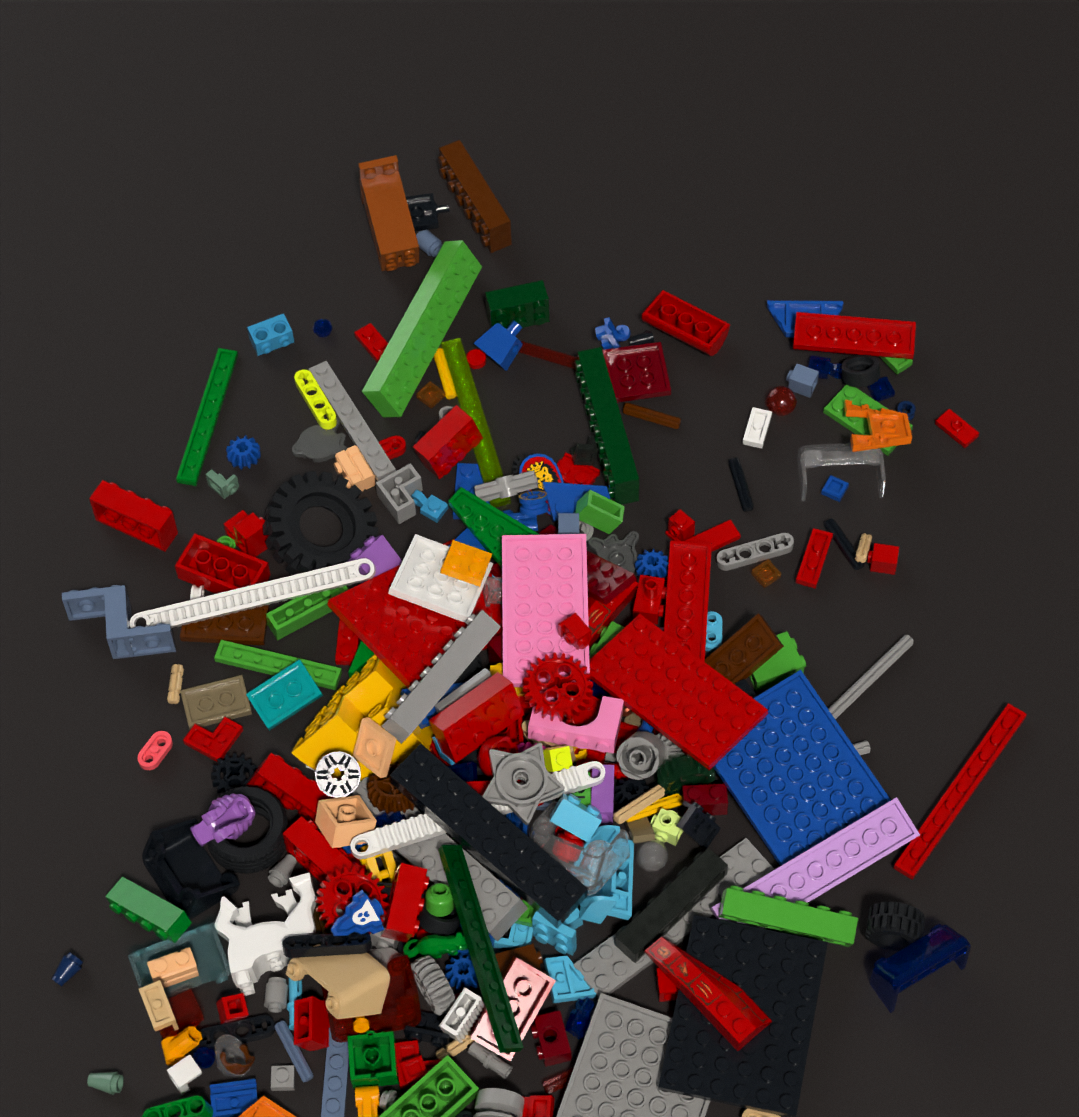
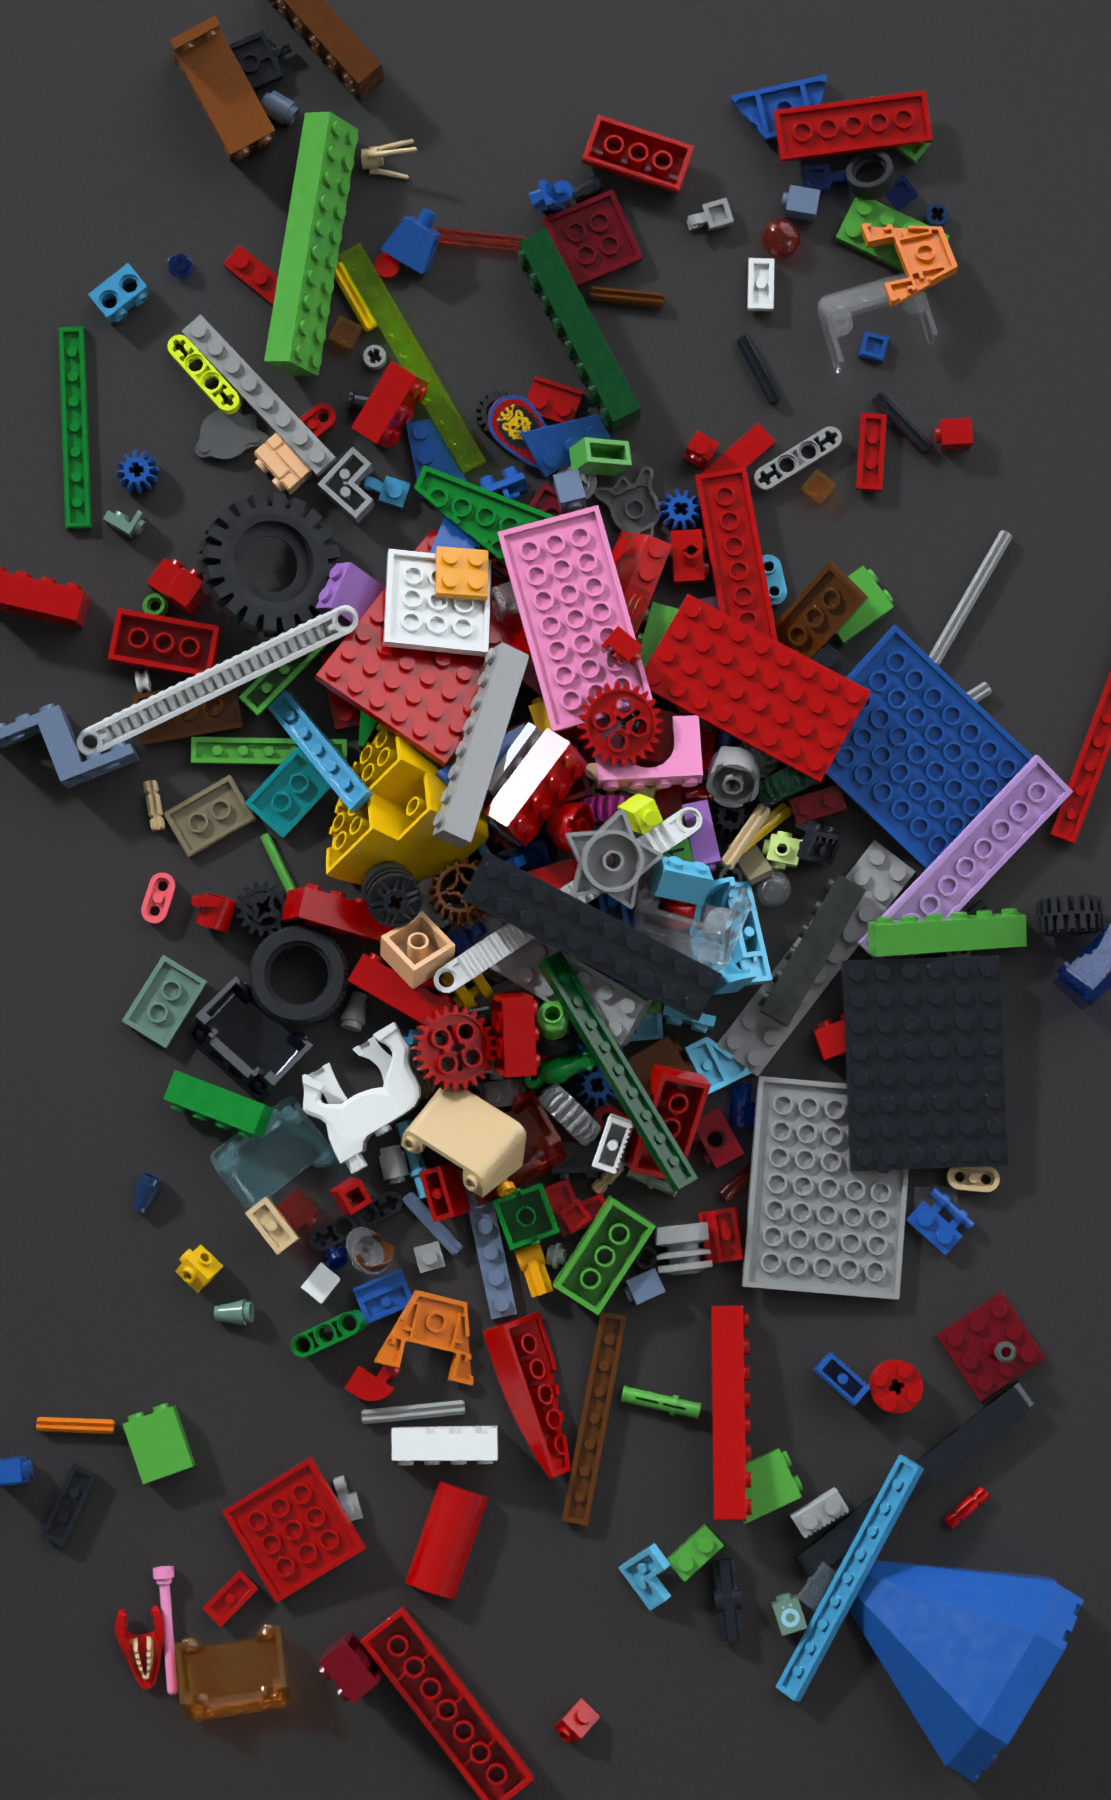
camera: 15 degrees left, 25 degrees up
light nougat brick [147,947,199,988] -> none
light orange piece [161,1026,202,1066] -> none
red plate [183,717,243,762] -> none
medium lavender hair [190,793,255,847] -> none
black beam [282,932,372,958] -> none
blue rock [330,890,384,936] -> none
light nougat plate [353,717,397,778] -> none
light grey piece [474,470,539,502] -> none
dark green brick [485,280,550,329] -> none
blue wheel [519,490,549,516] -> none
pearl dark grey panel [570,436,598,466] -> none
dark red plate [587,551,637,605] -> none
red wedge [645,936,772,1051] -> none
tan axle [855,533,872,563] -> none
red plate [935,409,979,448] -> none
none -> sand green plate [122,955,208,1049]
none -> yellow brick [175,1245,223,1293]
none -> red piece [190,892,236,932]
none -> bright green bar [260,833,296,893]
none -> dark azure plate [267,690,373,813]
none -> tan plant [361,139,417,180]
none -> light grey plate [686,198,734,231]

